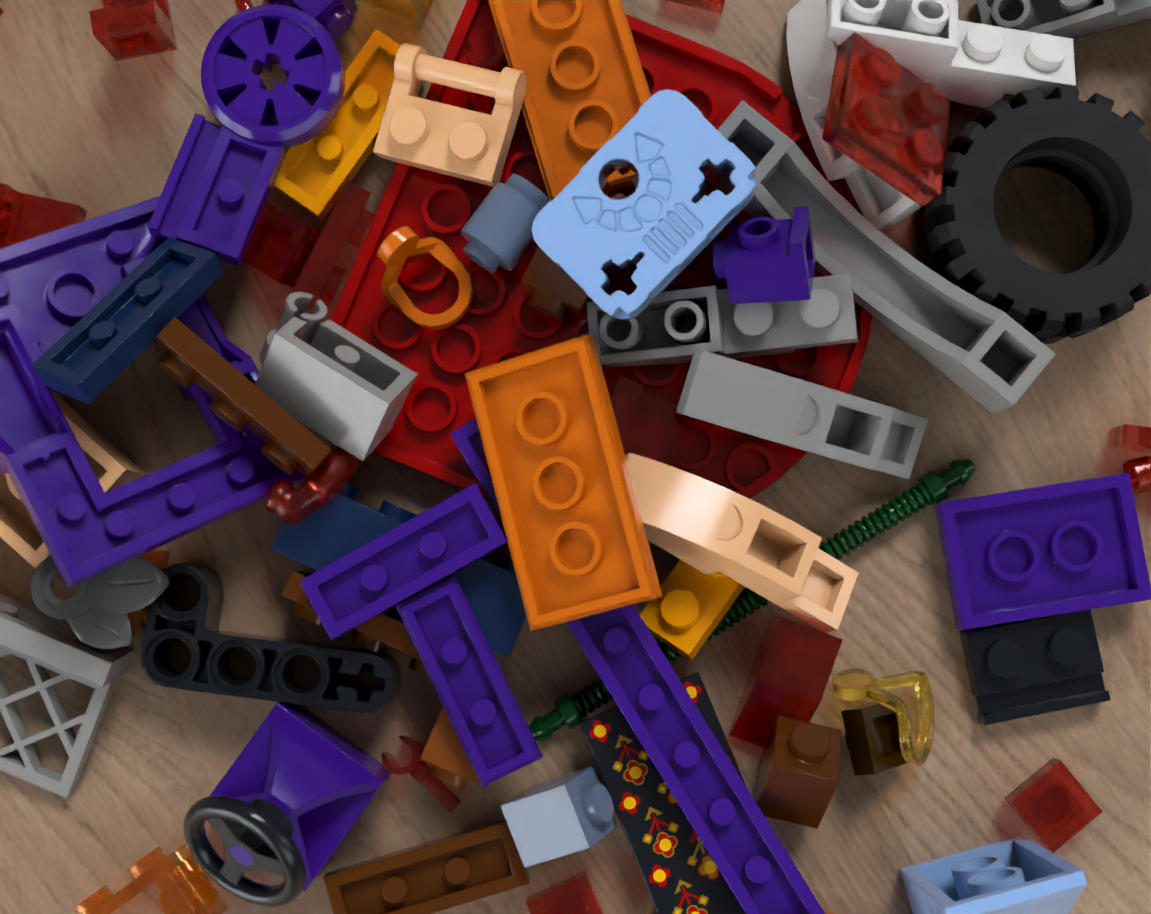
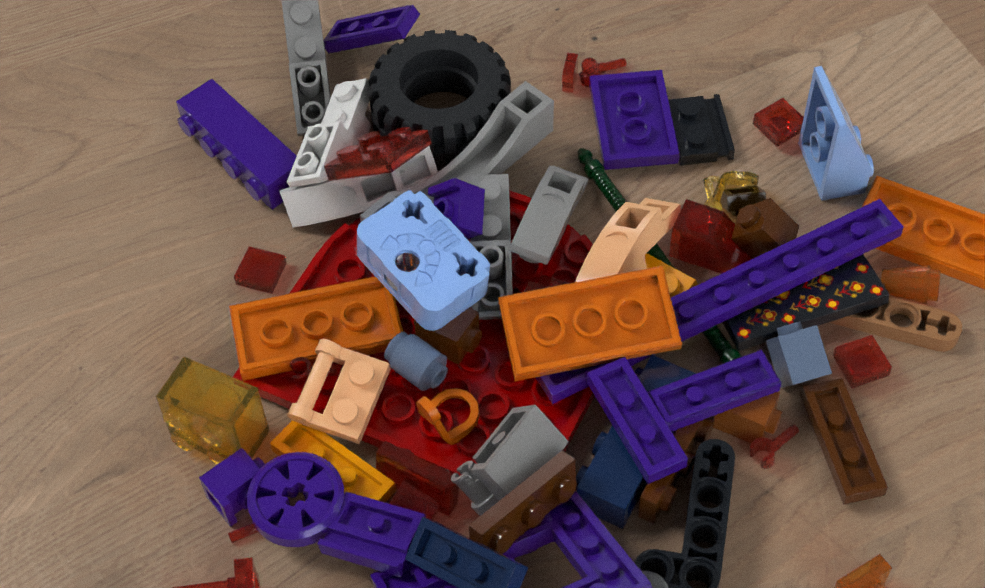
camera: 85 degrees left, 30 degrees down
dark purple piece [184,702,393,907] -> none
clear red arm [264,446,358,525] -> none

